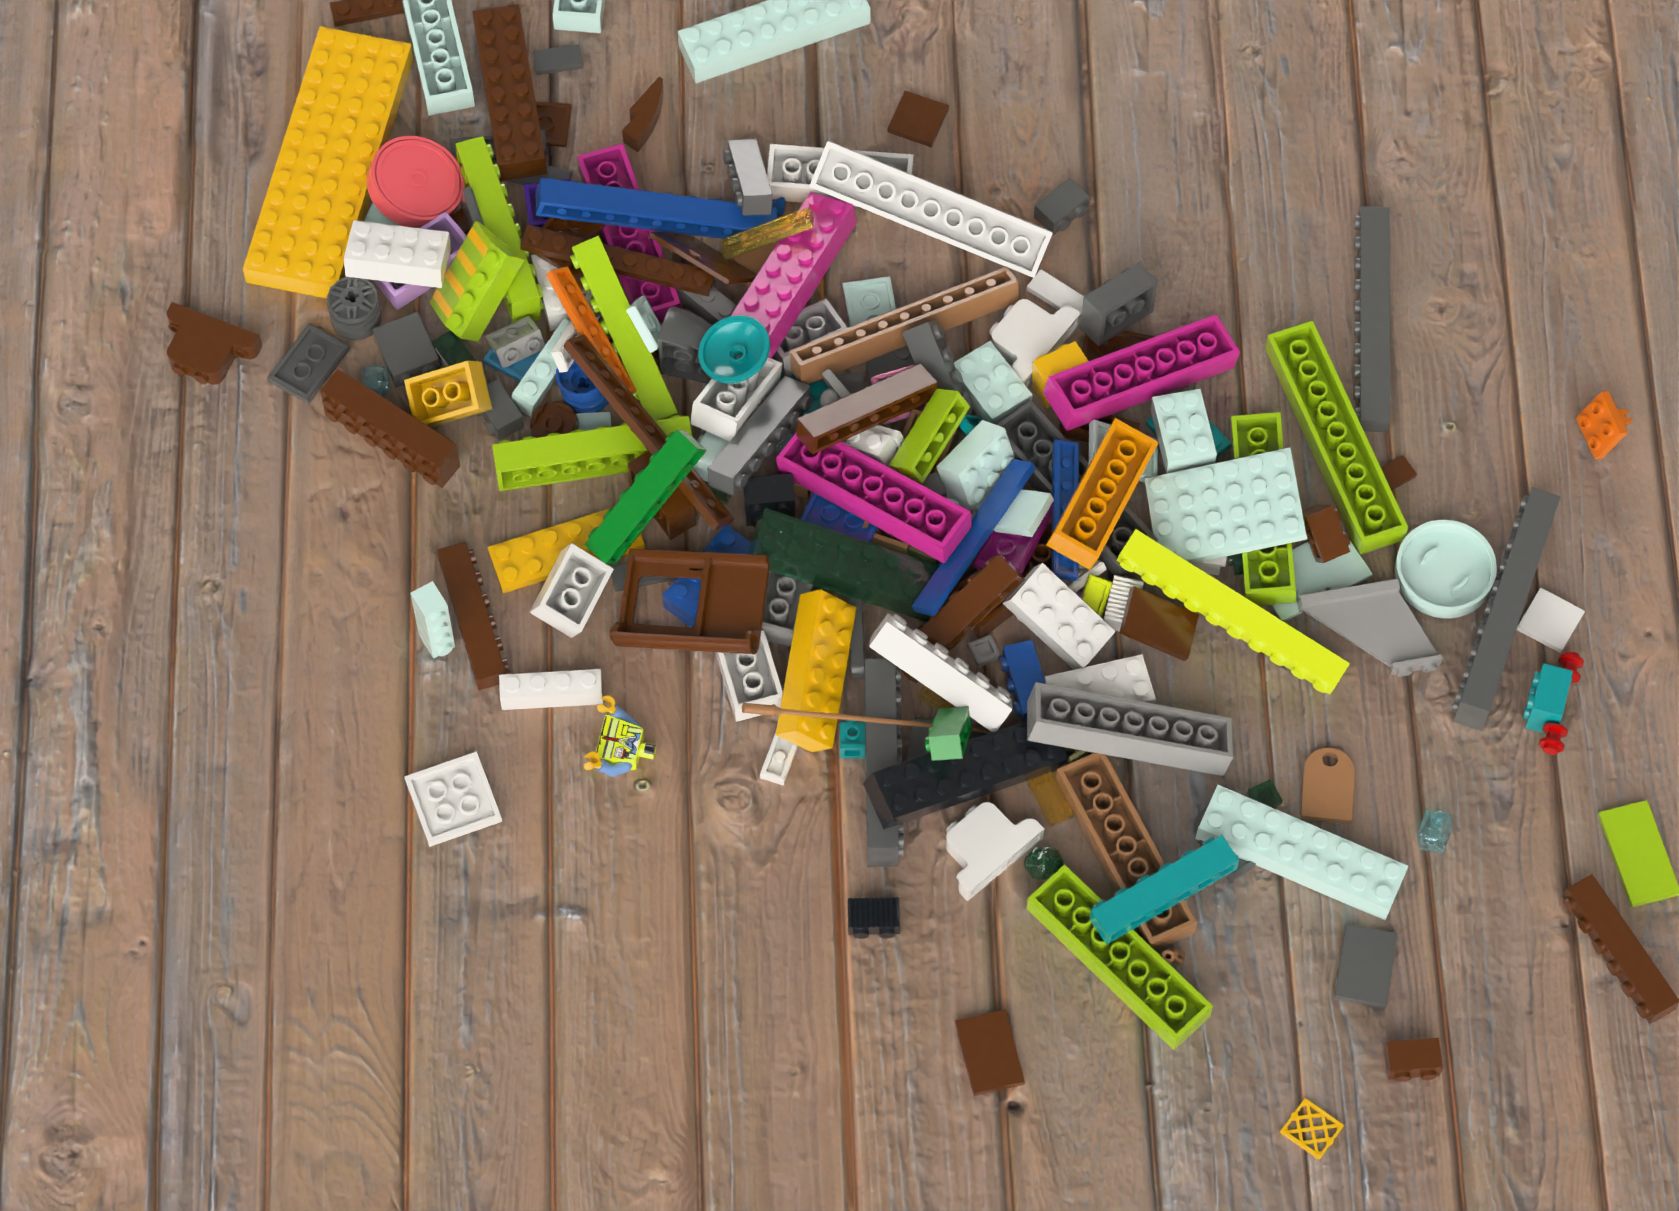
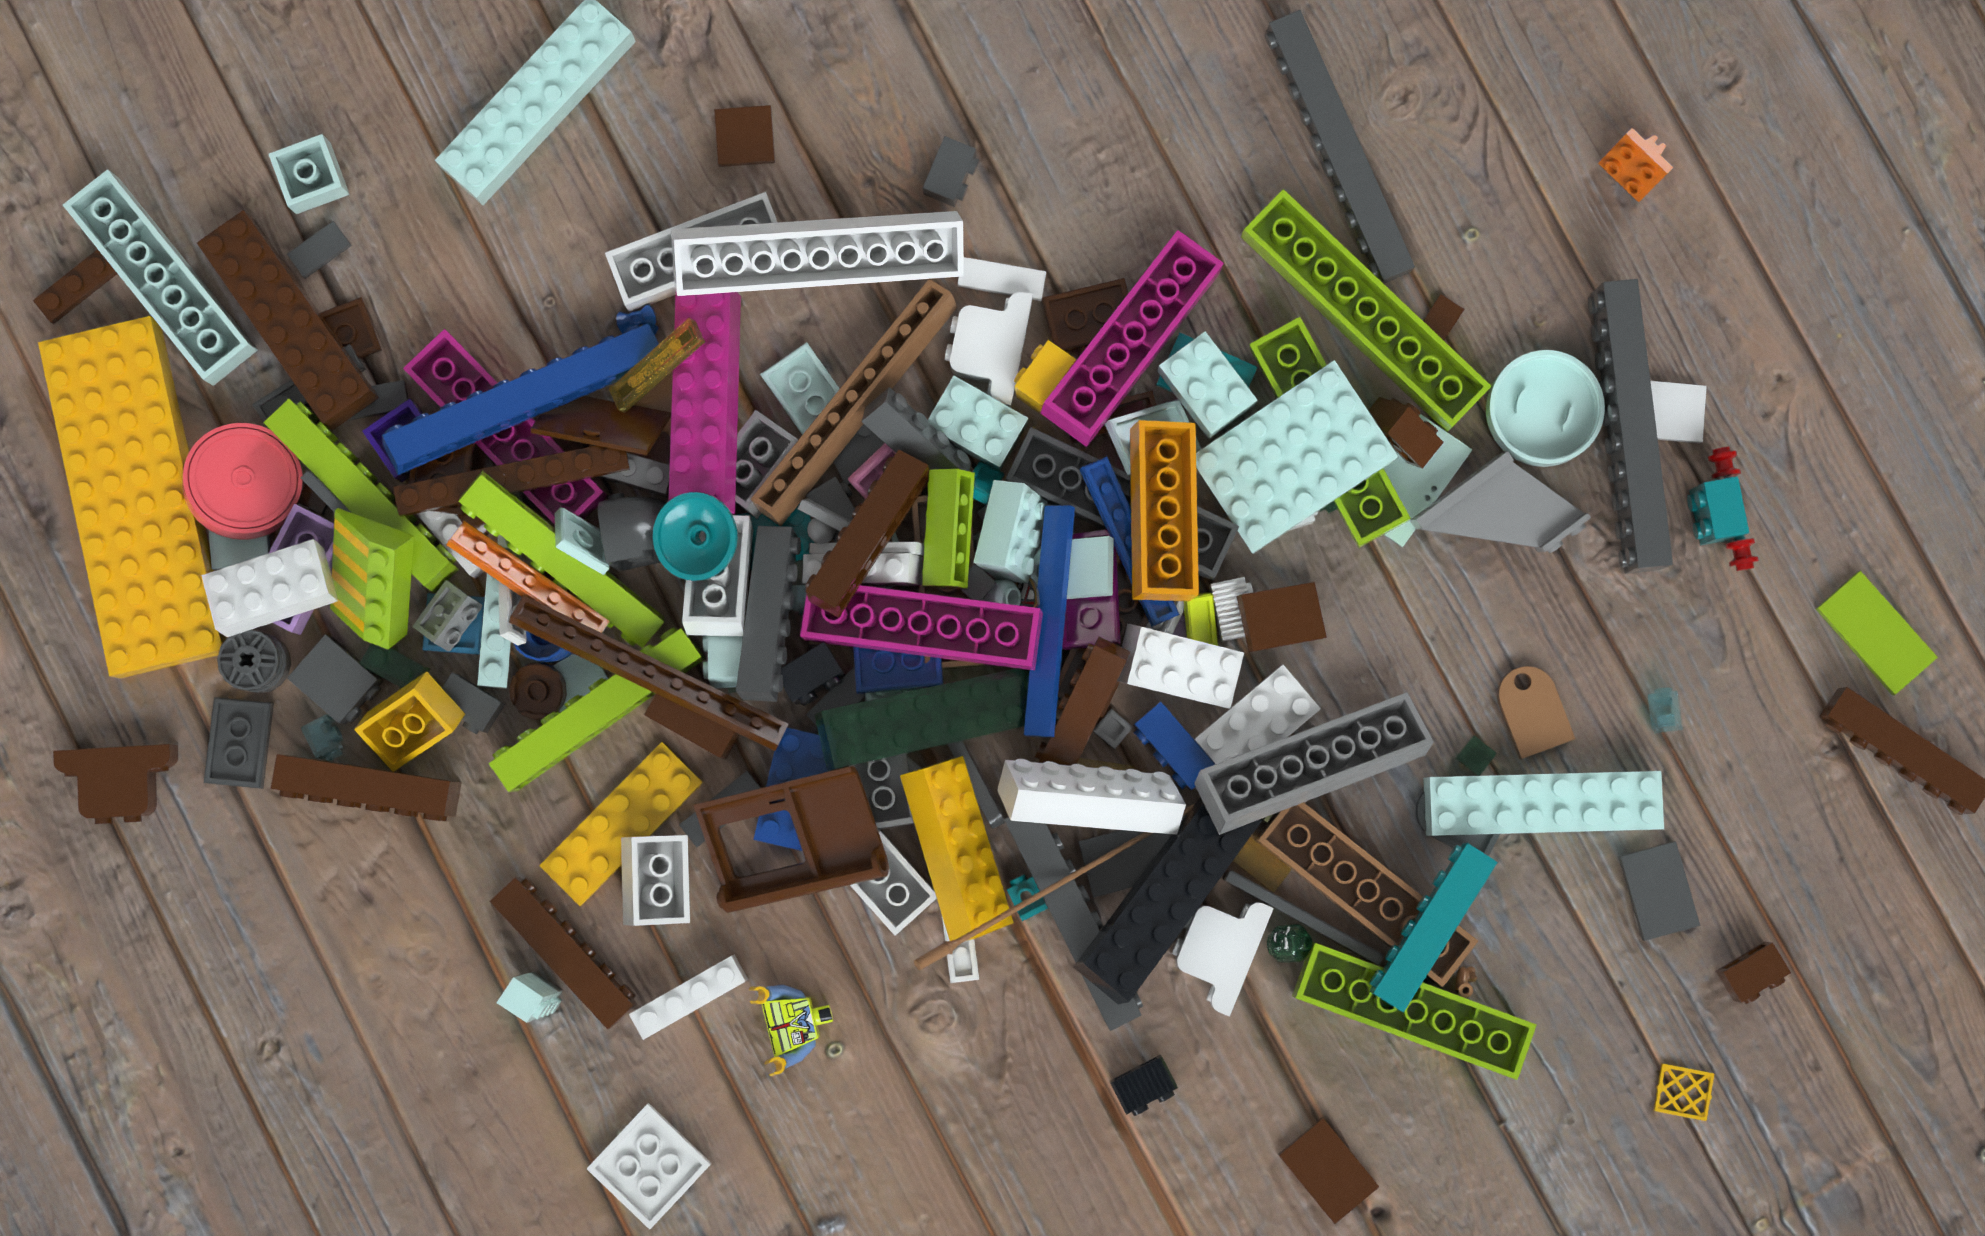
camera: 25 degrees left, 20 degrees up
green brick [584,429,707,565] -> none
reddish brown slope [622,77,664,152] -> none
brick [723,139,773,216] -> none
green brick [925,706,972,761] -> none
dark grey brick [1080,263,1158,346] -> none
neon yellow brick [1116,529,1350,695] -> none
none -> dark grey tile [1223,870,1384,965]

